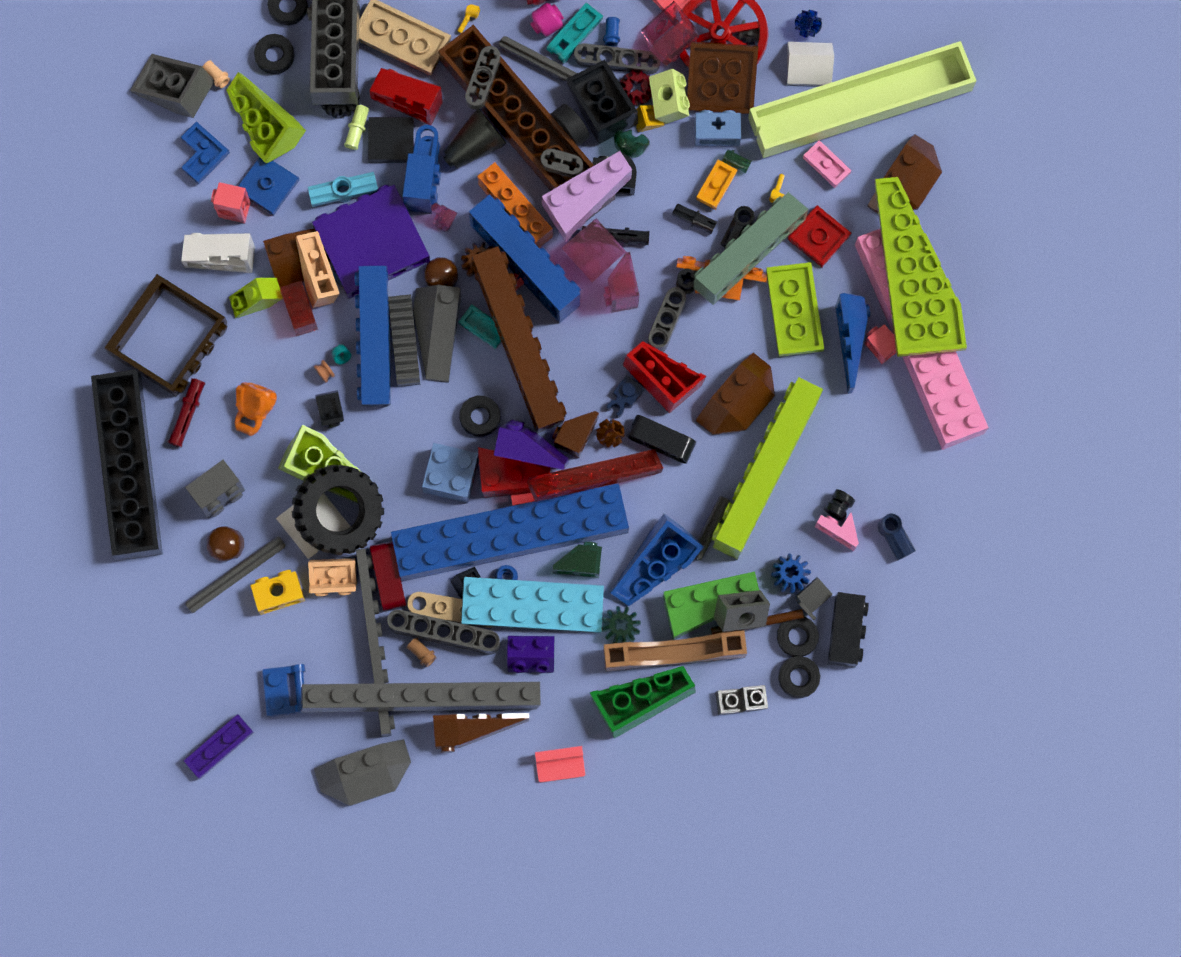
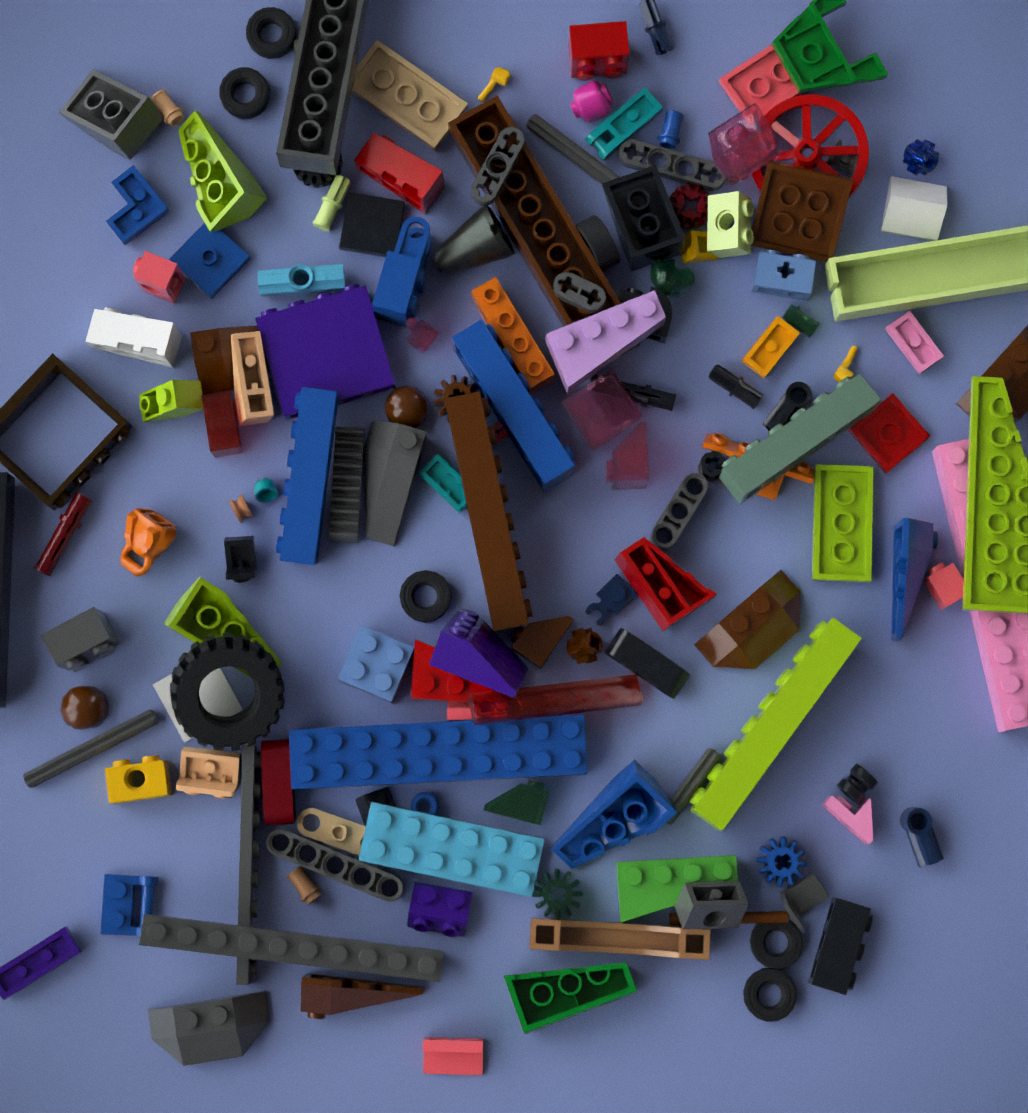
camera: 15 degrees right, 5 degrees up
slope [715,685,768,715] -> none

